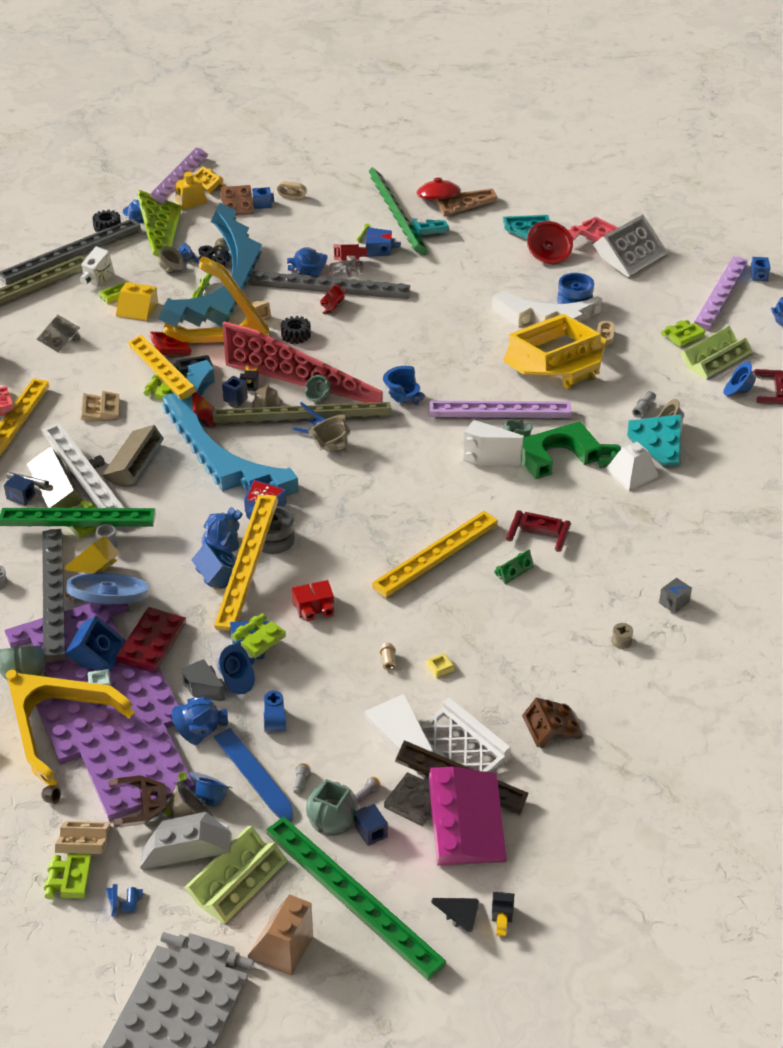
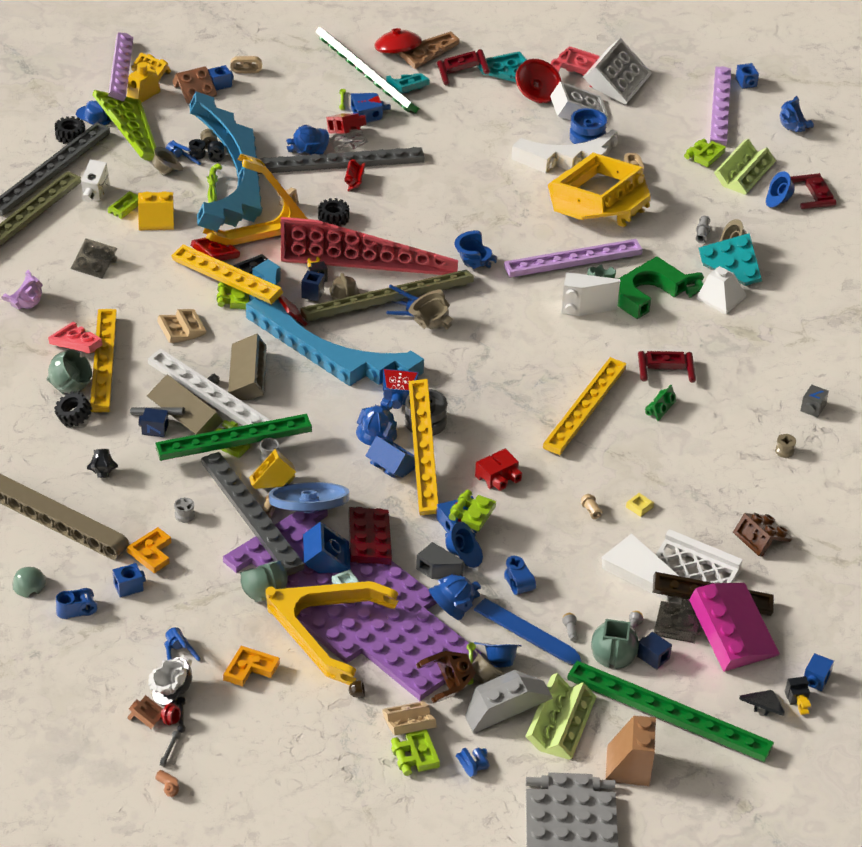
camera: 20 degrees left, 0 degrees up
sand green hair [304,375,331,402] -> none
none -> dark red plate [437,49,490,86]
none -> white slope [550,81,608,120]
none -> blue brick [804,653,834,691]

